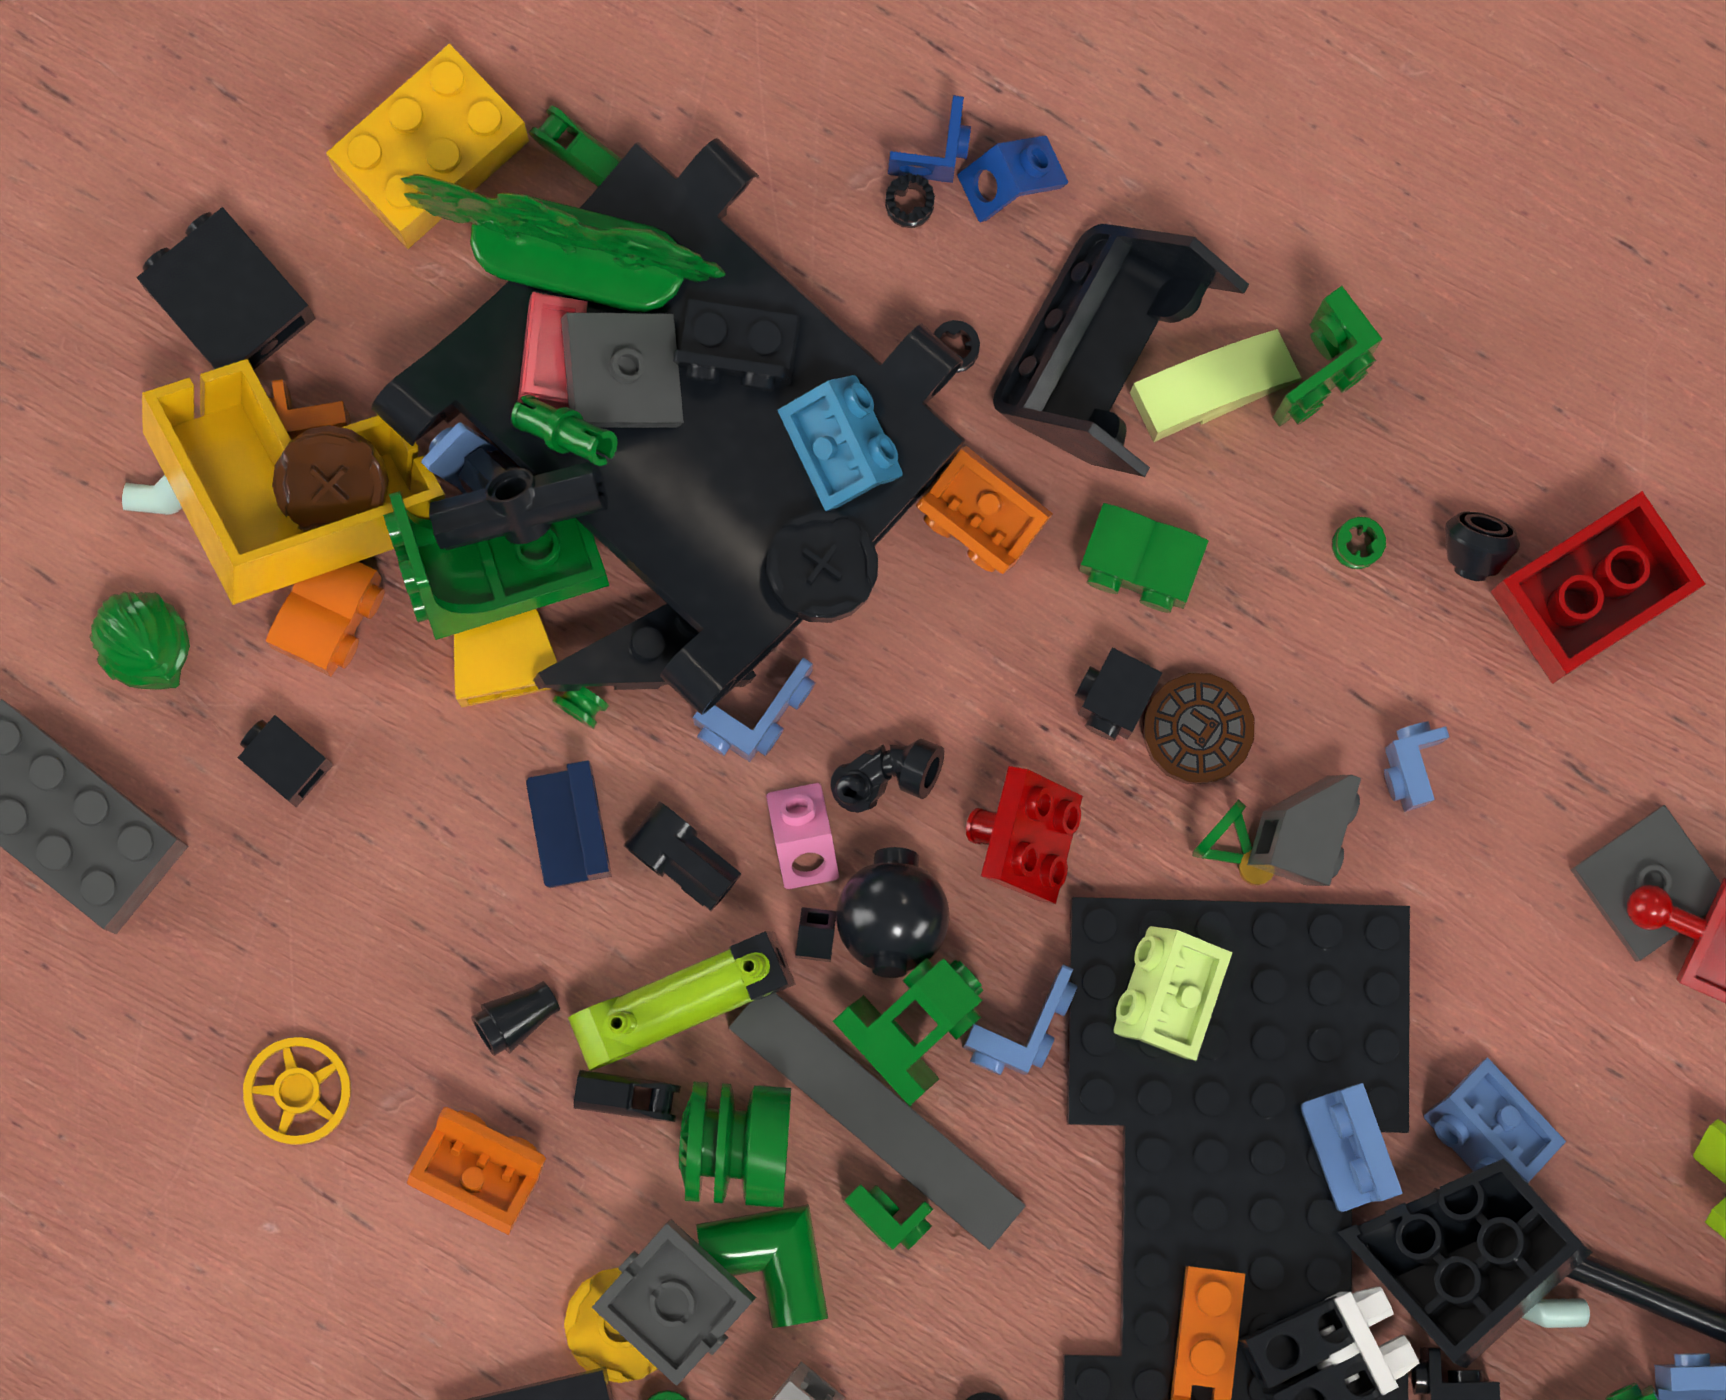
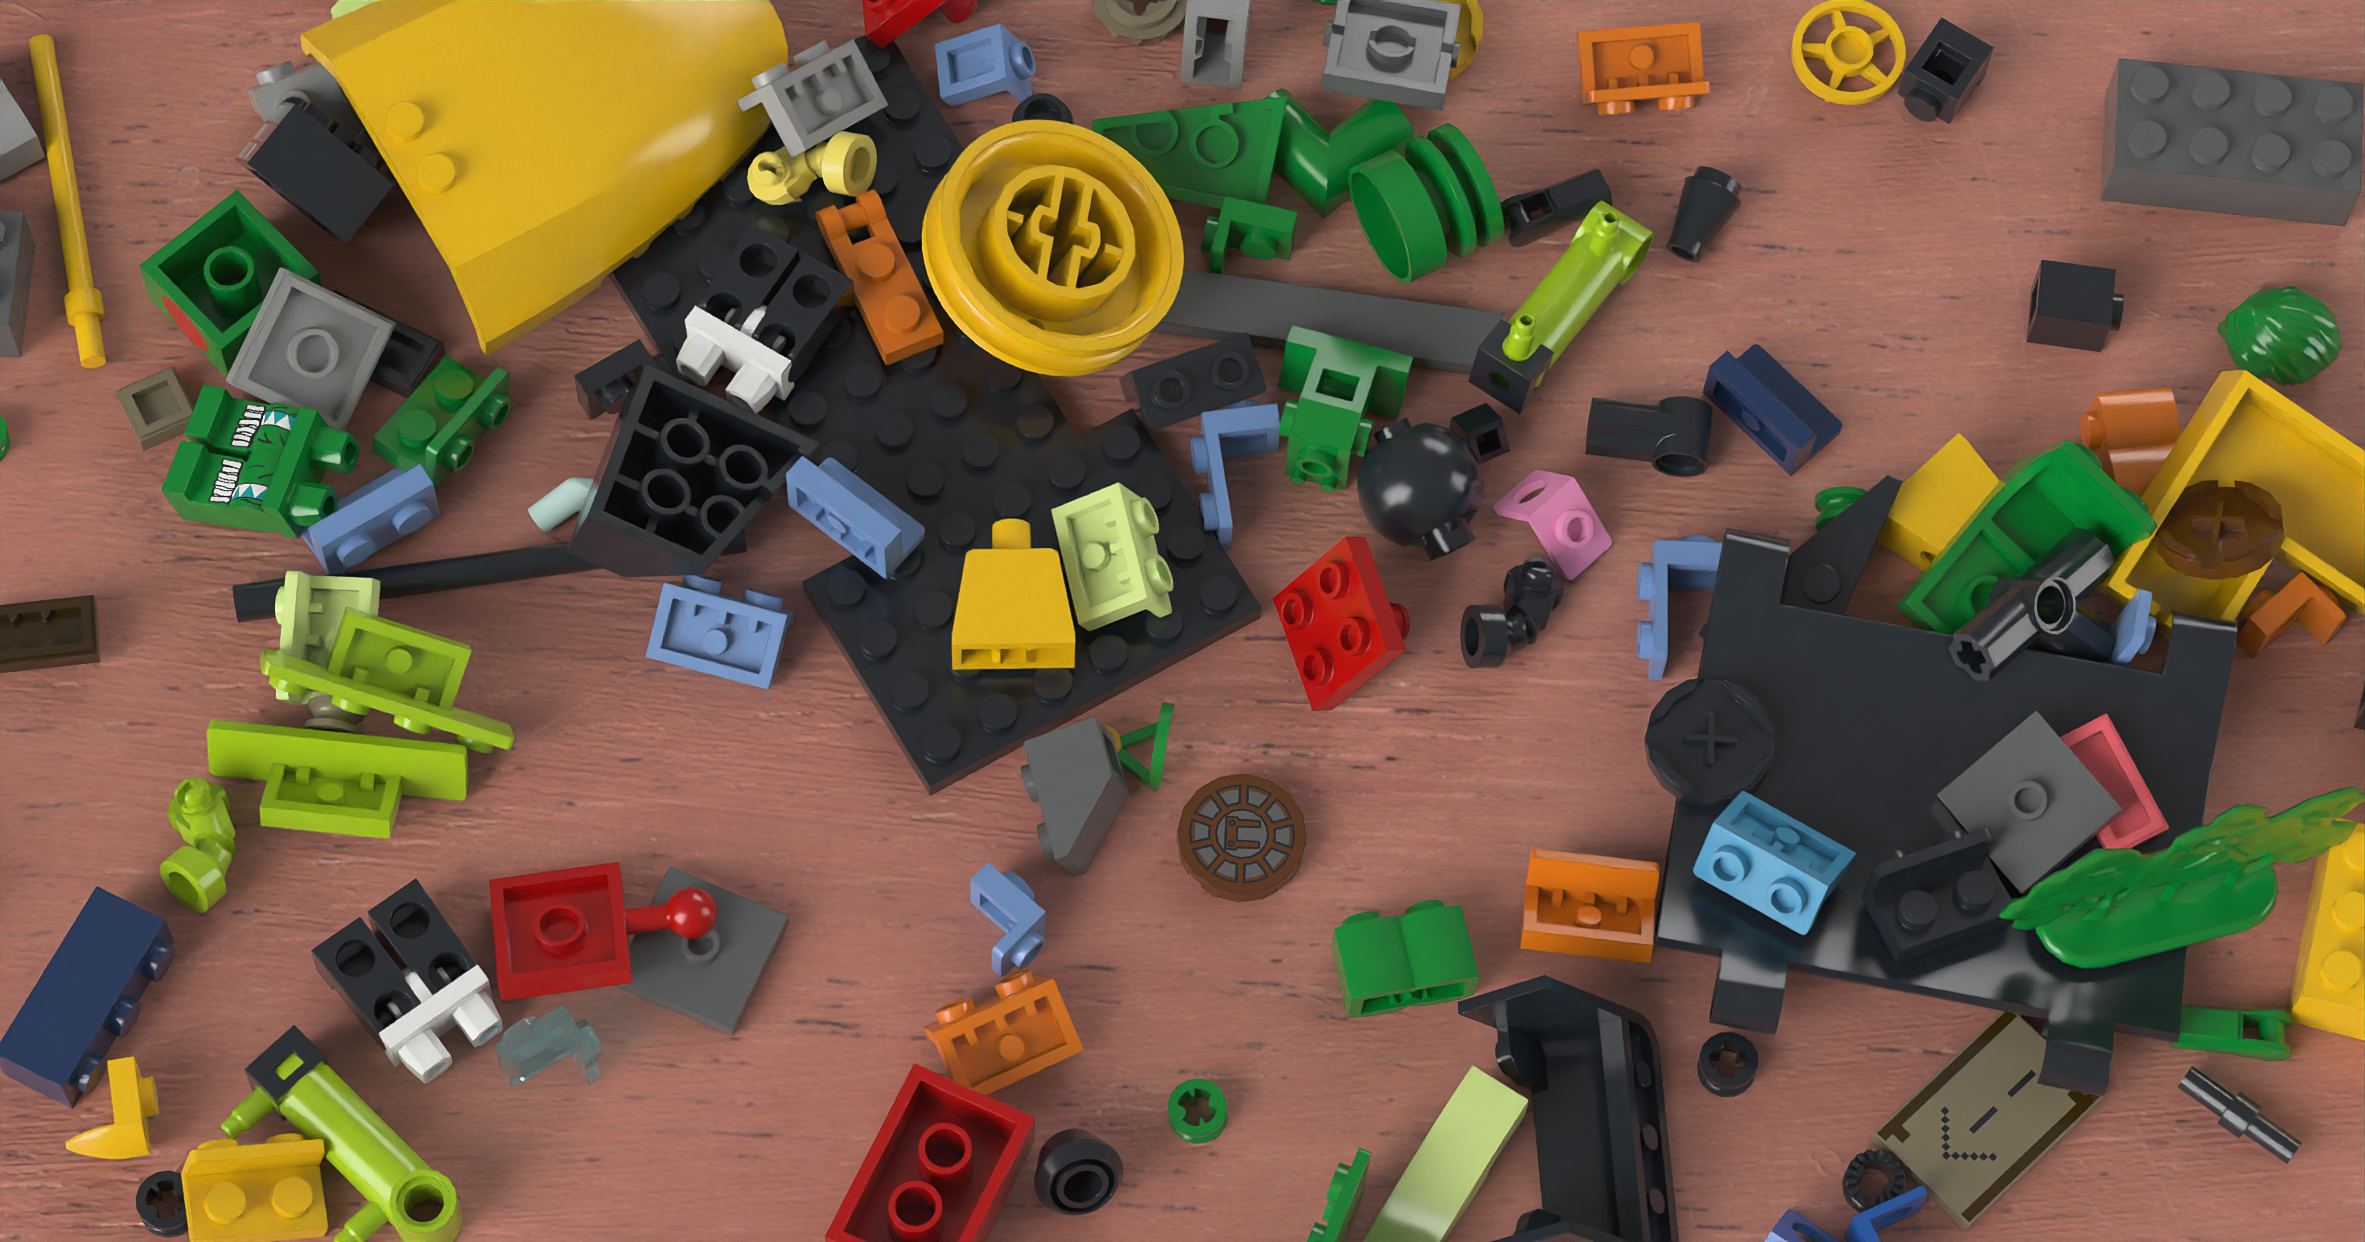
camera: 150 degrees right, 15 degrees down
green pin [511,395,618,466] -> none
black brick [1075,647,1162,741] -> none
none -> yellow wheel [922,120,1184,376]
none -> orange bracket [923,969,1084,1095]
none -> yellow torso [952,519,1075,670]
none -> green wing [1091,96,1289,209]
none -> black bracket [1119,332,1266,431]
none -> dark tan tile [1870,1011,2104,1233]
none -> black brick [1897,17,1994,124]
none -> black bar [2178,1066,2302,1164]

